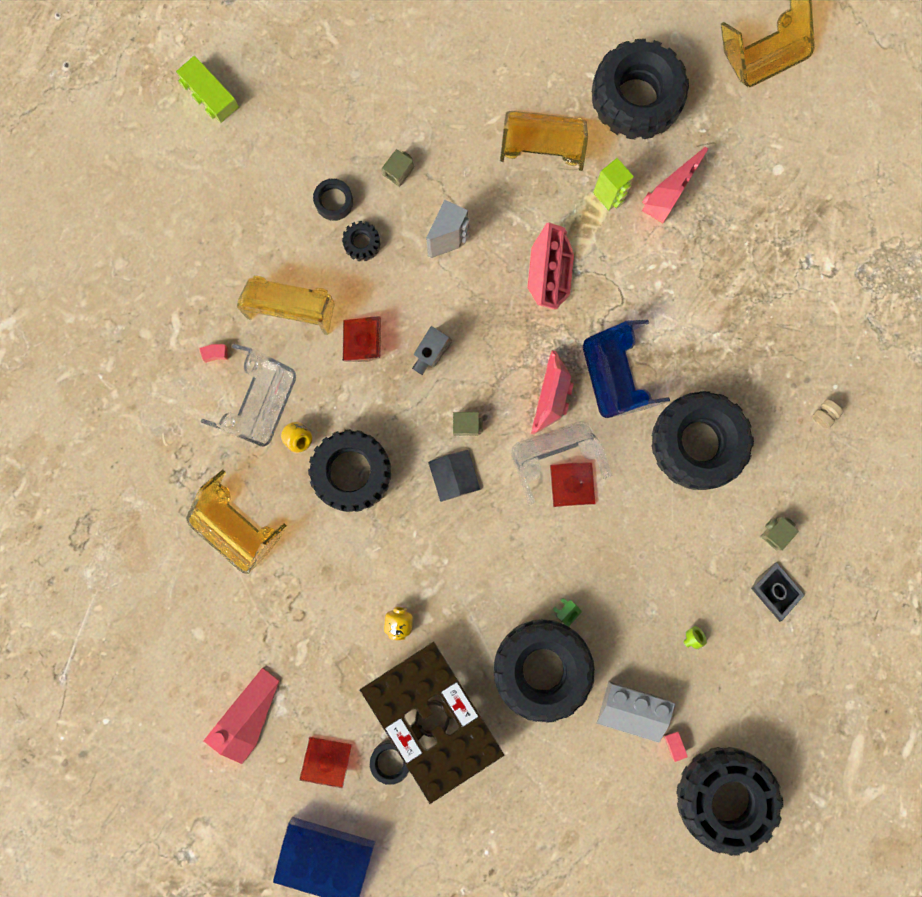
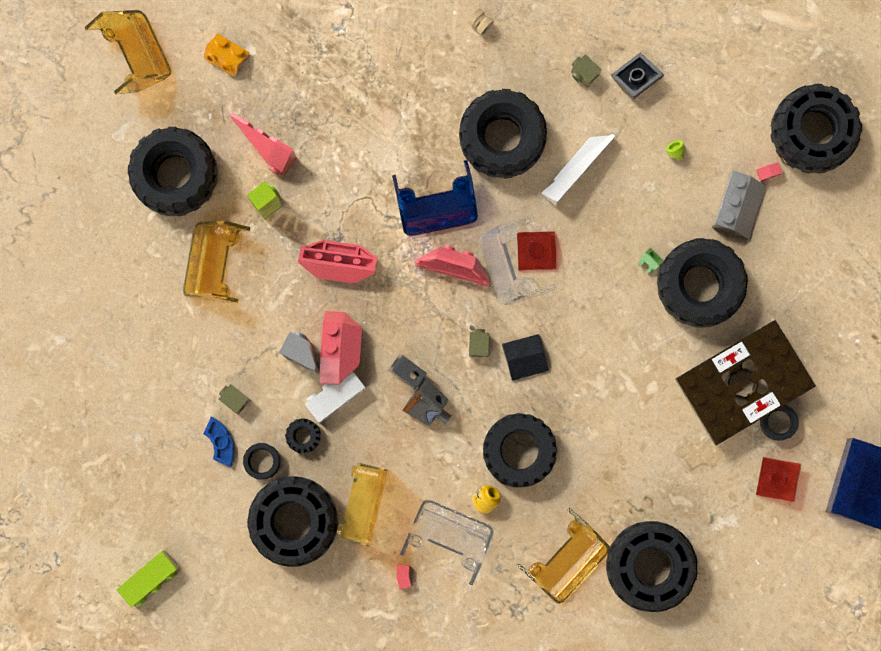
camera: 85 degrees left, 0 degrees up
coral wedge [203,668,279,764] -> none
clear red slope [343,316,381,362] -> none
yellow head [384,607,413,640] -> none
none -> light orange bracket [203,33,250,77]
none -> blue tile [203,416,234,467]
none -> black tyre [247,476,338,567]
none -> white brick [305,372,366,424]
none -> coral wedge [320,311,362,385]
none -> dark grey torso [402,379,452,425]
none -> white wedge [541,134,615,206]
none -> black tyre [606,521,698,612]

